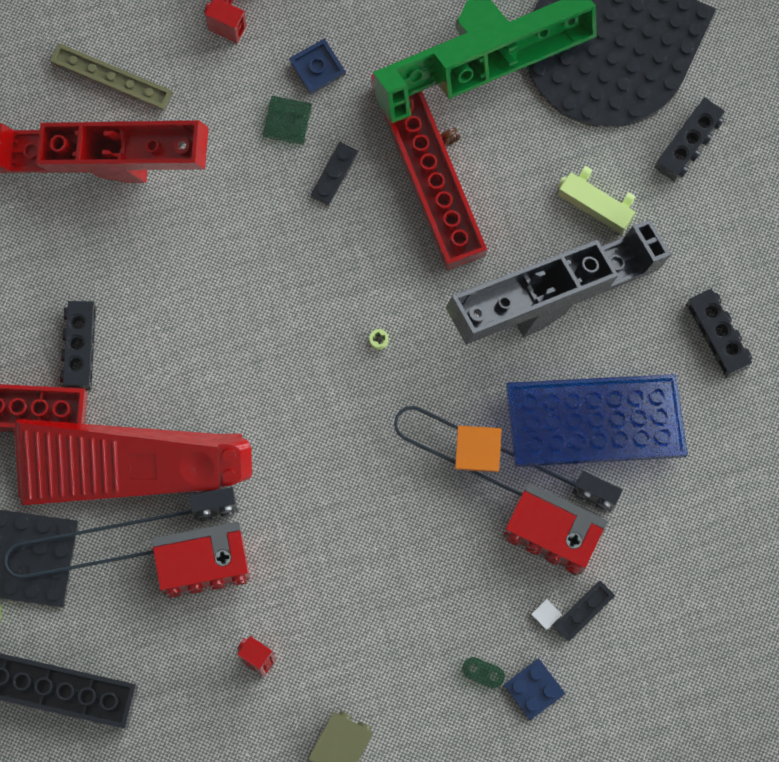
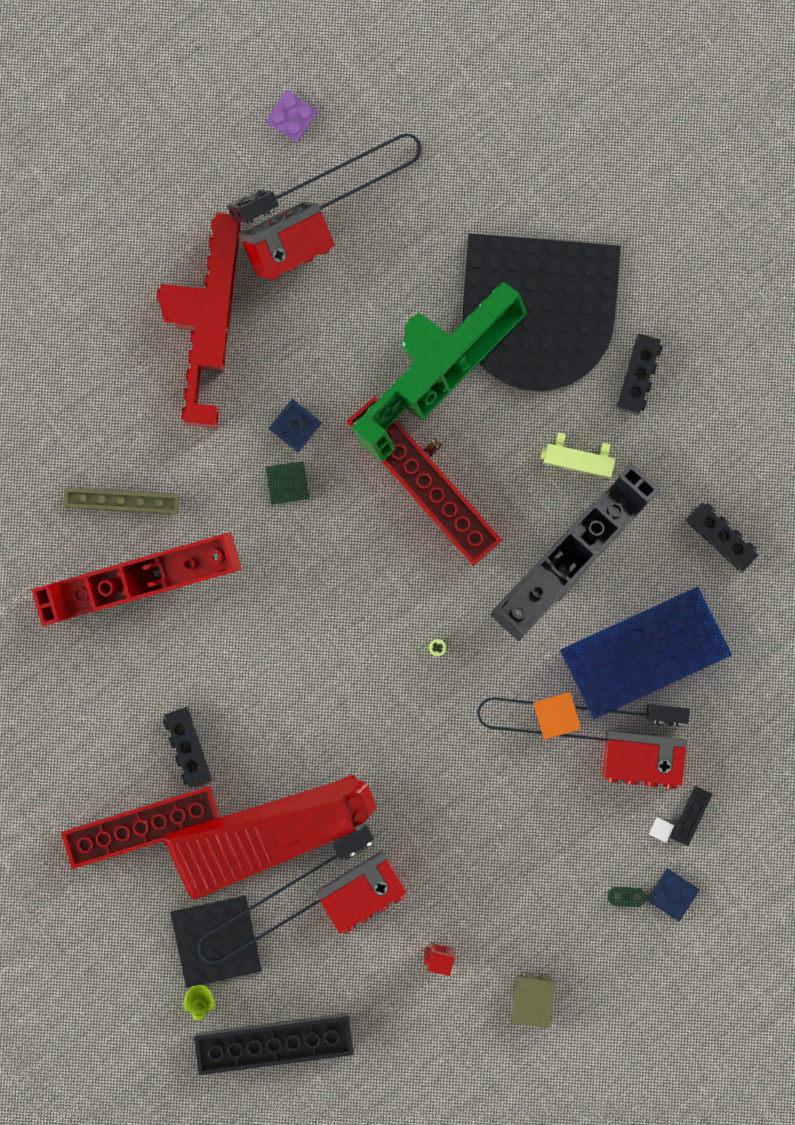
camera: 20 degrees left, 10 degrees up
black plate [310,141,358,206] -> none

